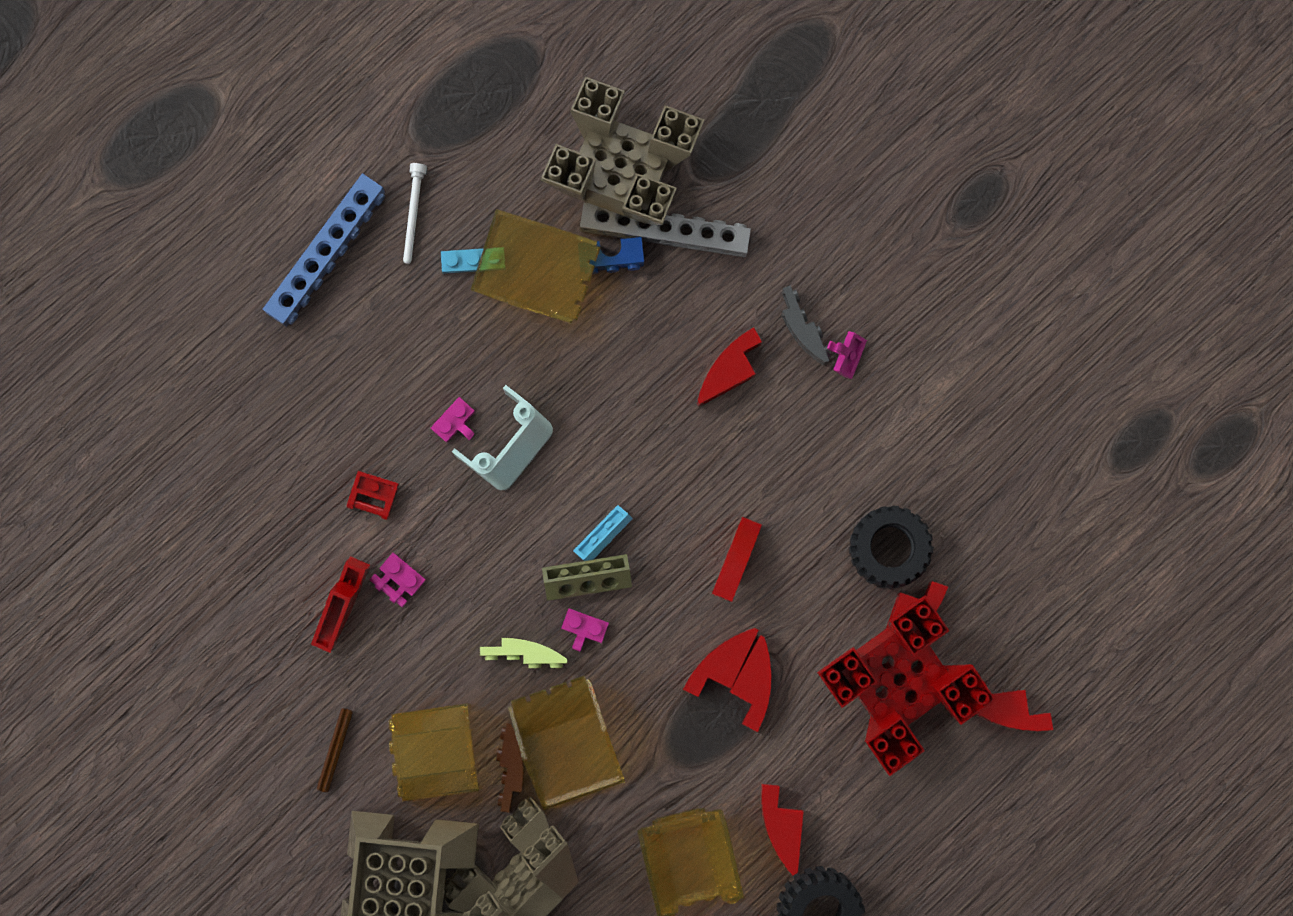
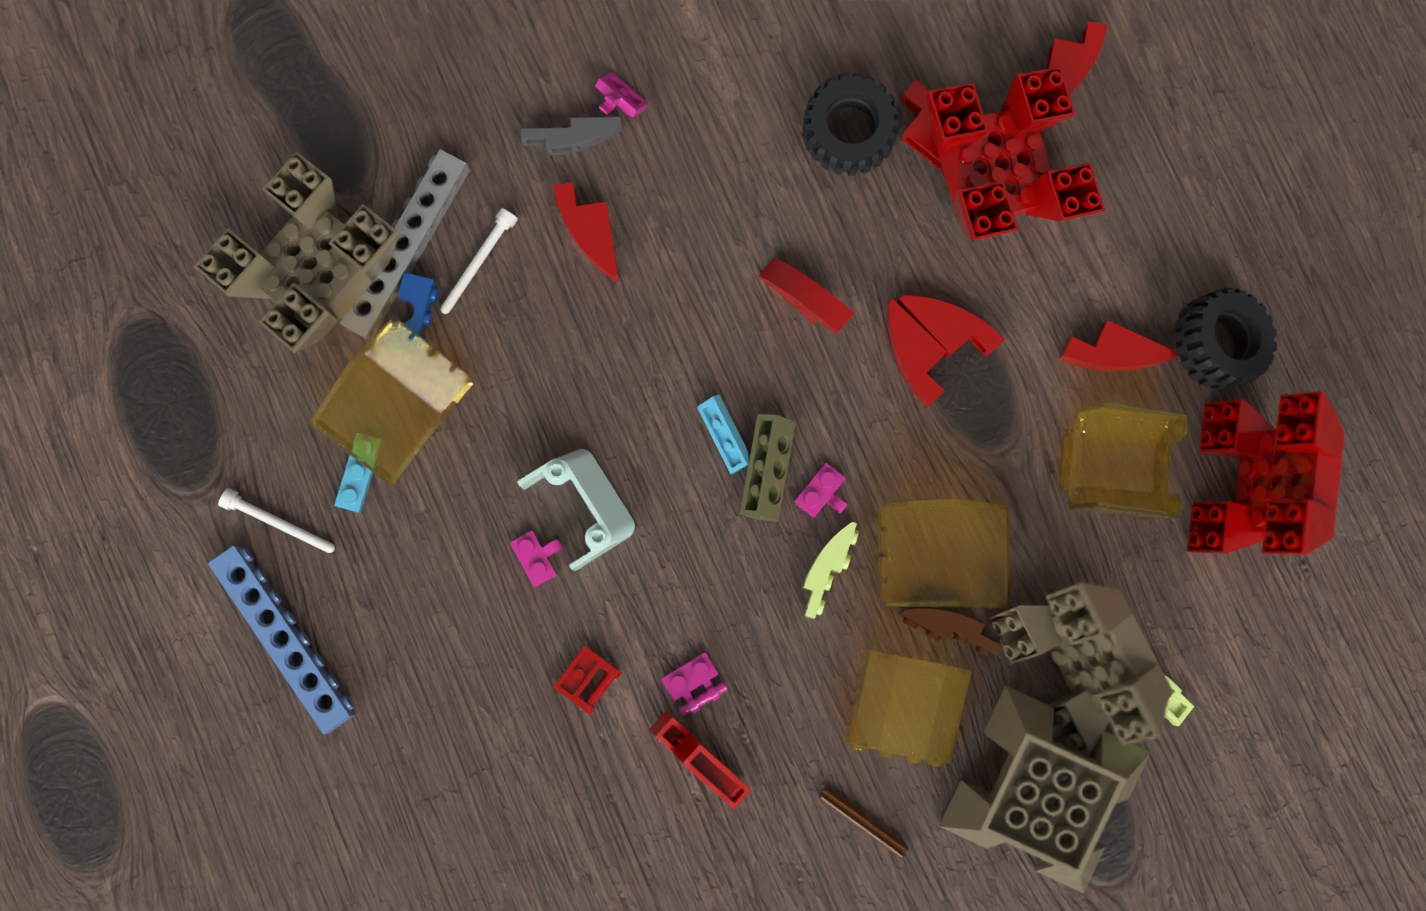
camera: 70 degrees left, 0 degrees up
none -> white piece [441,208,518,314]

